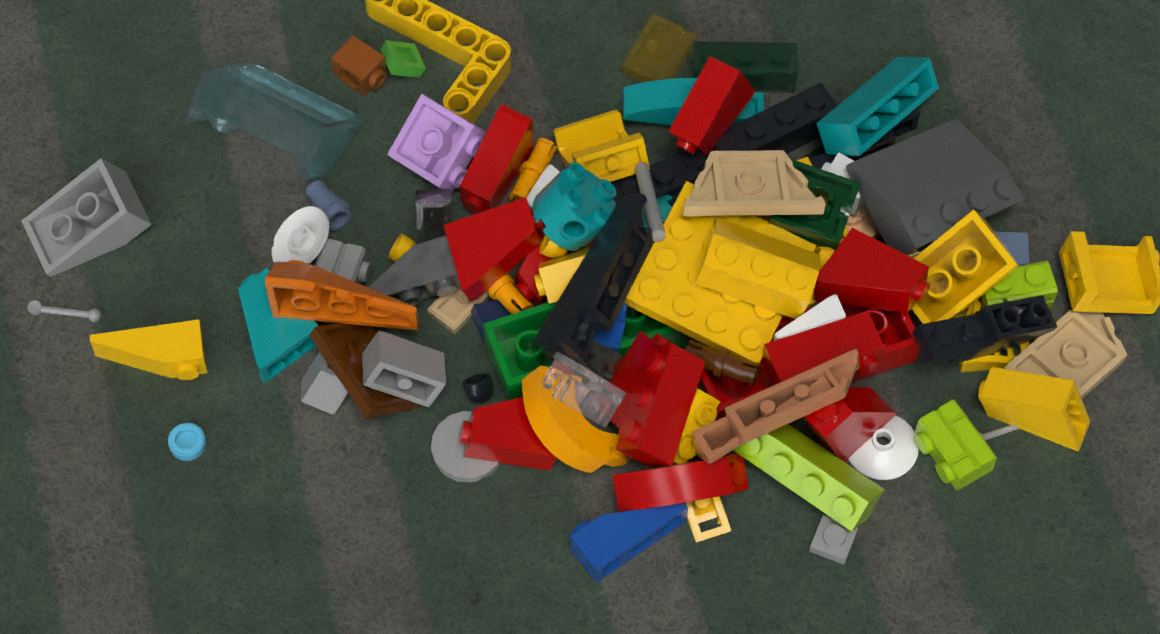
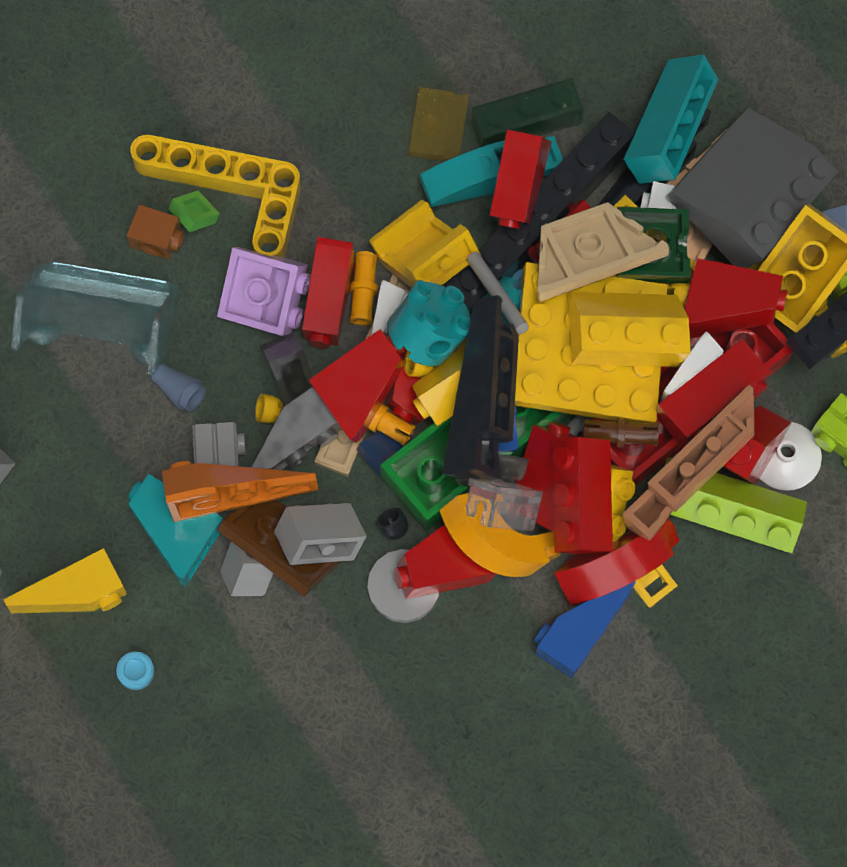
camera: 20 degrees left, 10 degrees up
white dish [272,206,329,264] -> none
light grey plate [809,515,858,565] -> none

